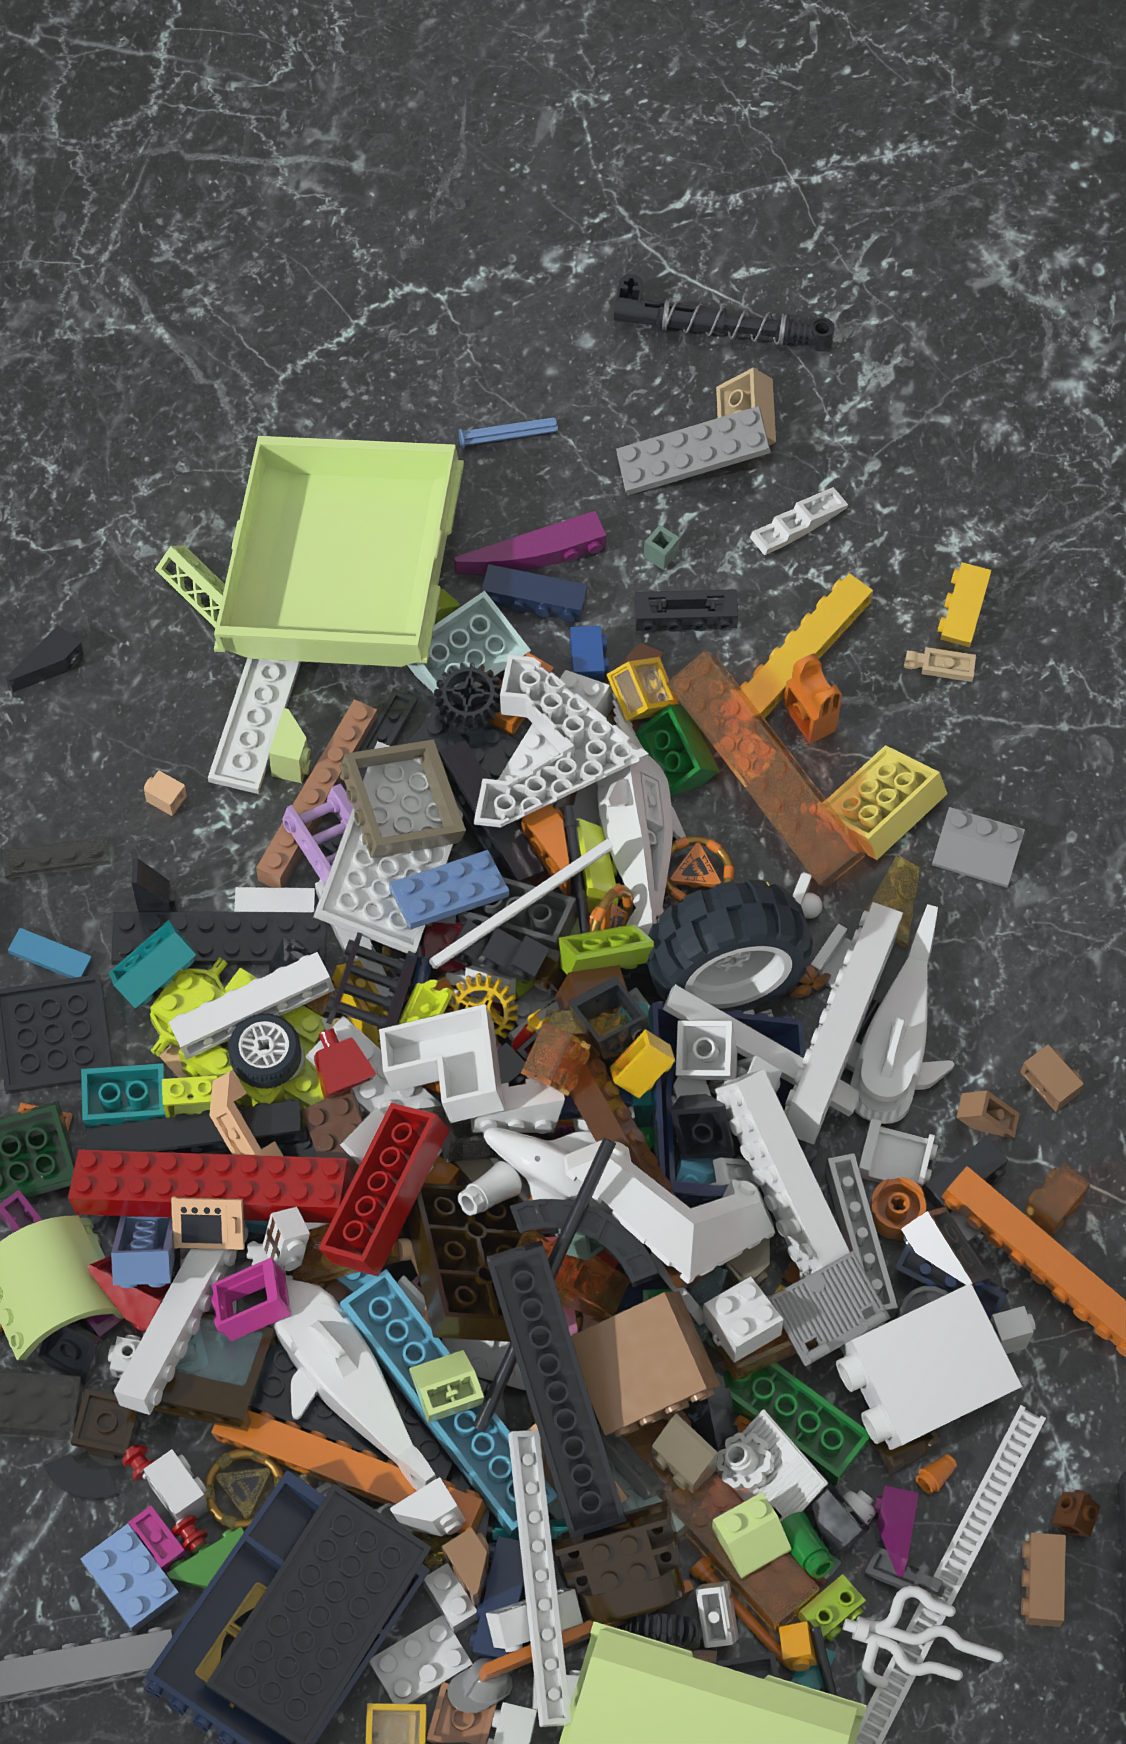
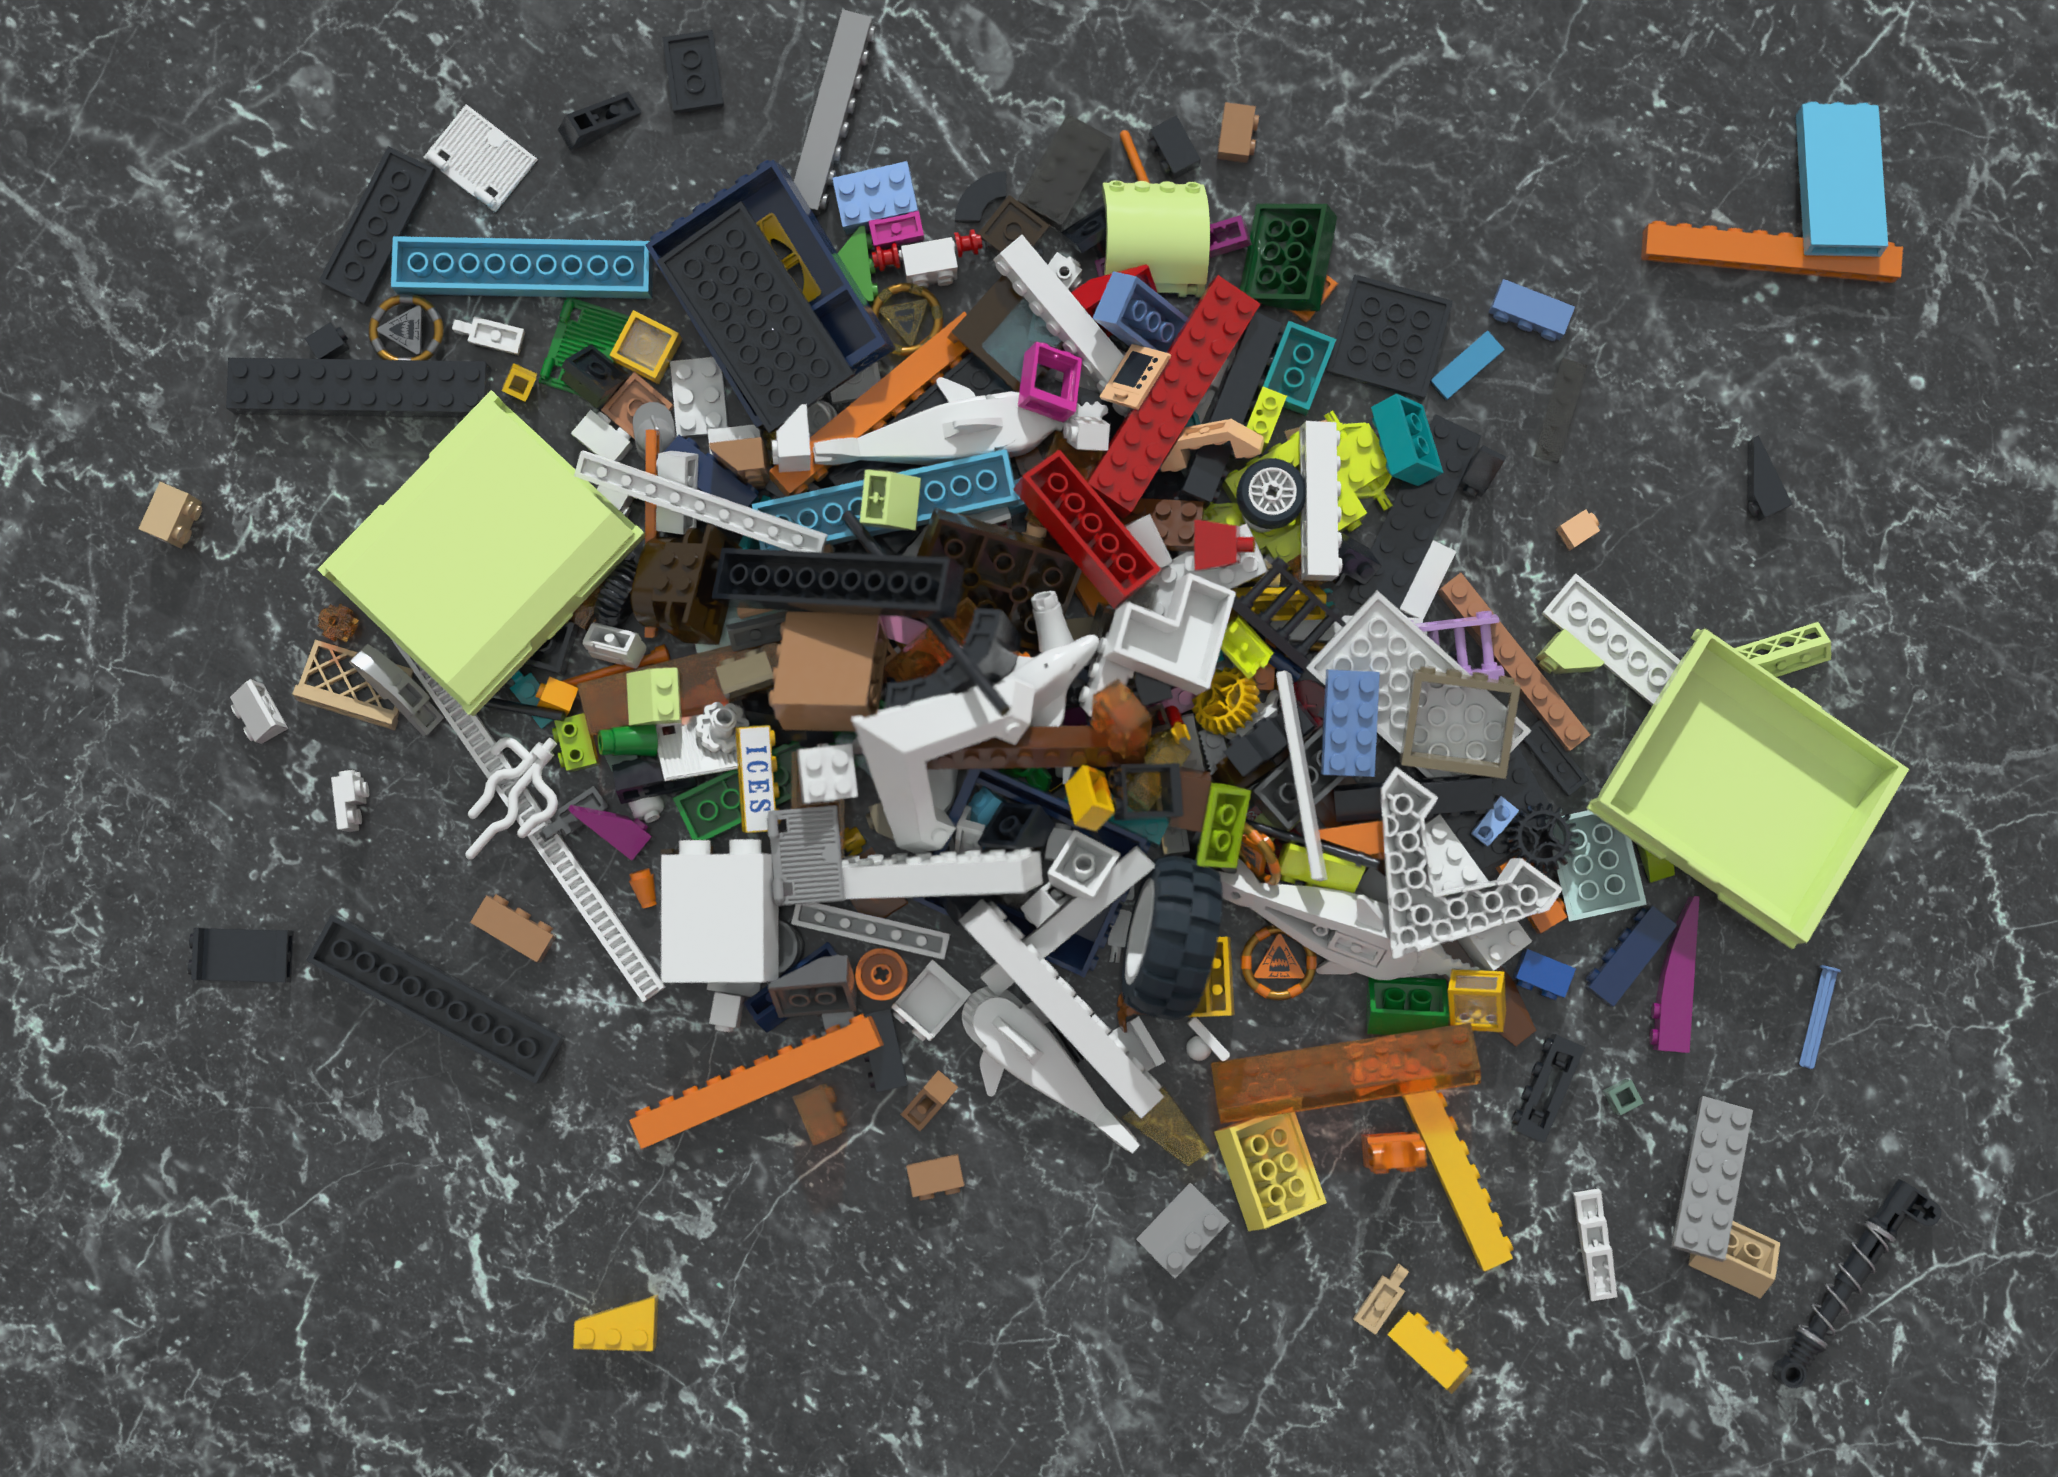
camera: 115 degrees right, 20 degrees up
reddish brown brick [1052,1490,1100,1537] -> none
none -> brick [735,725,781,833]
none -> light blue leg [1471,795,1519,846]

